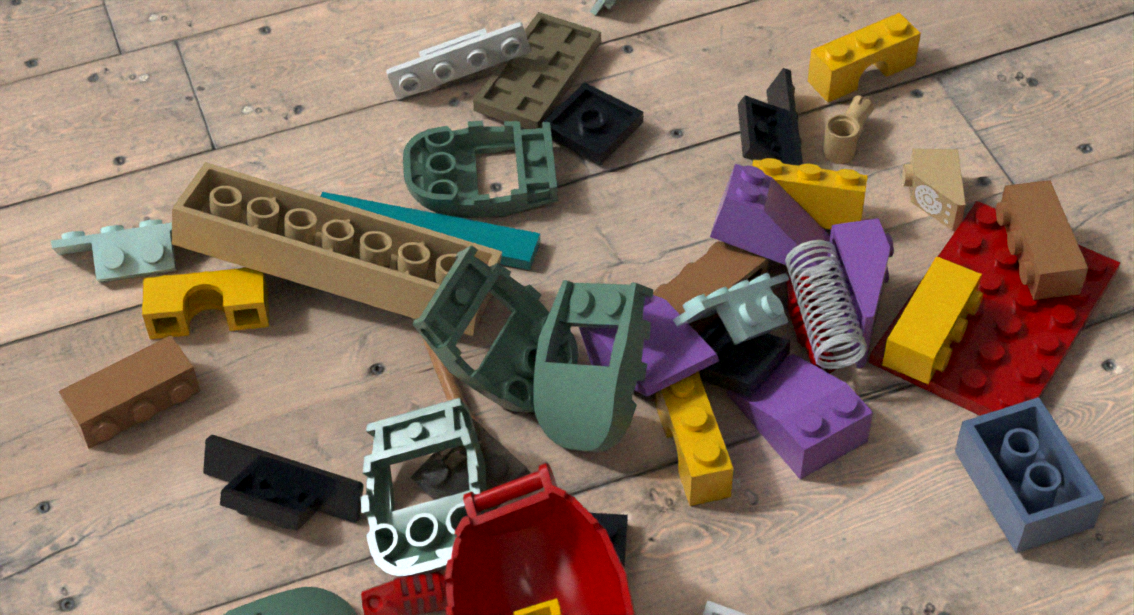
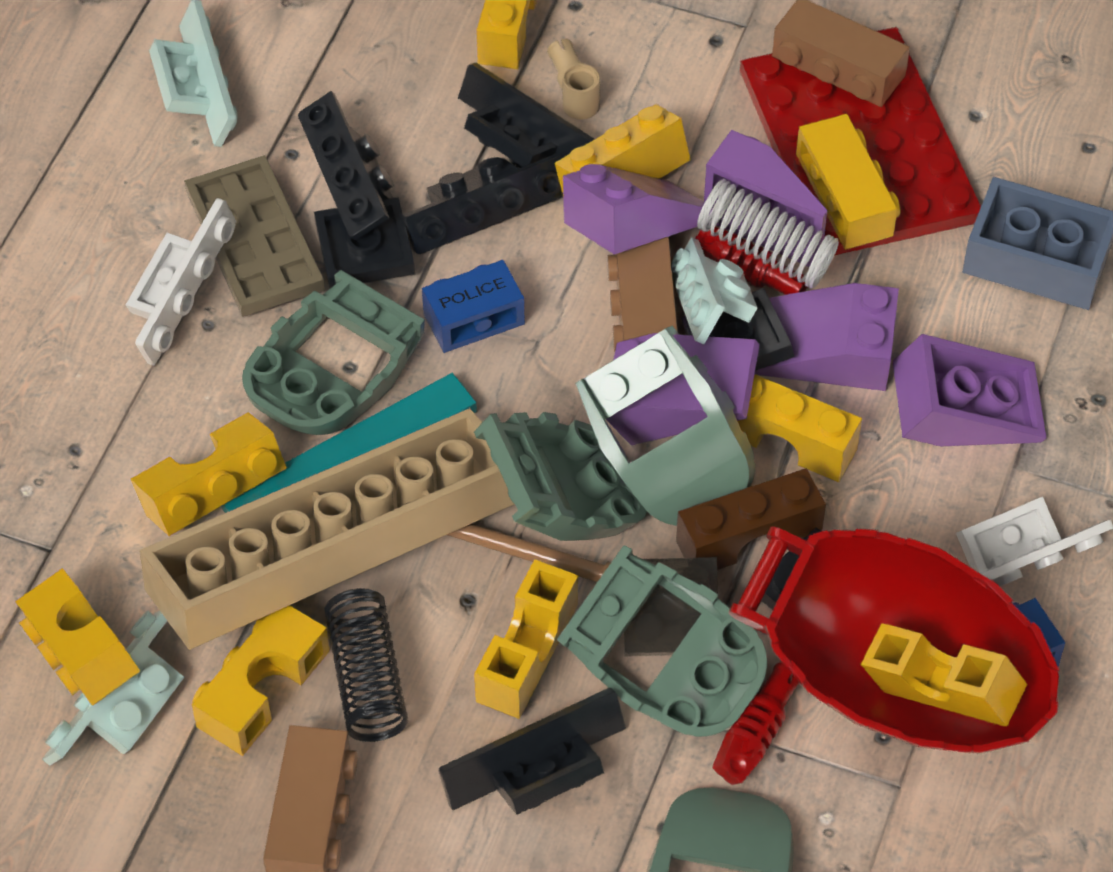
camera: 50 degrees left, 5 degrees up
tan slope [902,149,966,231] -> none
none -> yellow arch [15,568,140,706]
none -> yellow arch [130,412,287,536]
none -> black bracket [298,91,394,240]
none -> black piece [324,588,408,742]
none -> black bracket [403,154,563,255]
none -> blue brick [422,260,525,353]
none -> yellow arch [474,559,578,719]
none -> reddish brown arch [676,468,826,578]
none -> medium lavender slope [893,334,1046,447]

